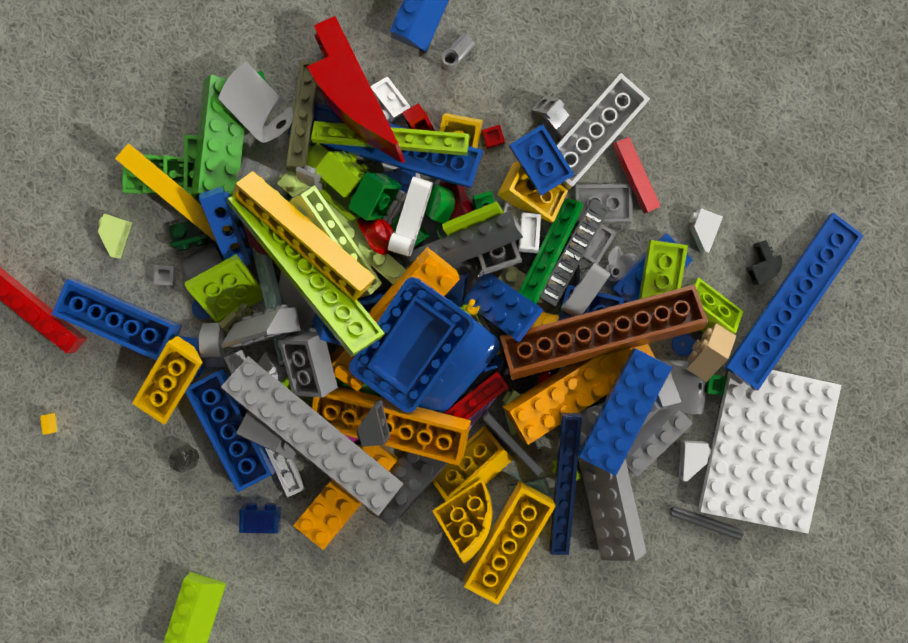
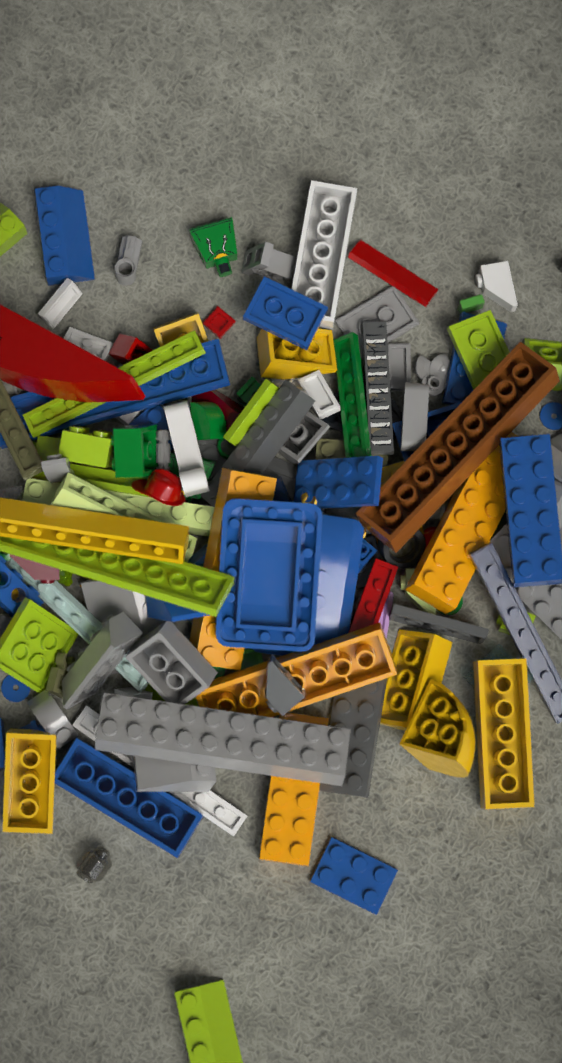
camera: 35 degrees left, 10 degrees down
clear blue brick [239,503,281,534] -> none
none -> white tile [38,278,83,329]
none -> green torso [189,217,237,277]
none -> blue plate [310,837,398,915]
none -> bright green tile [458,294,485,314]

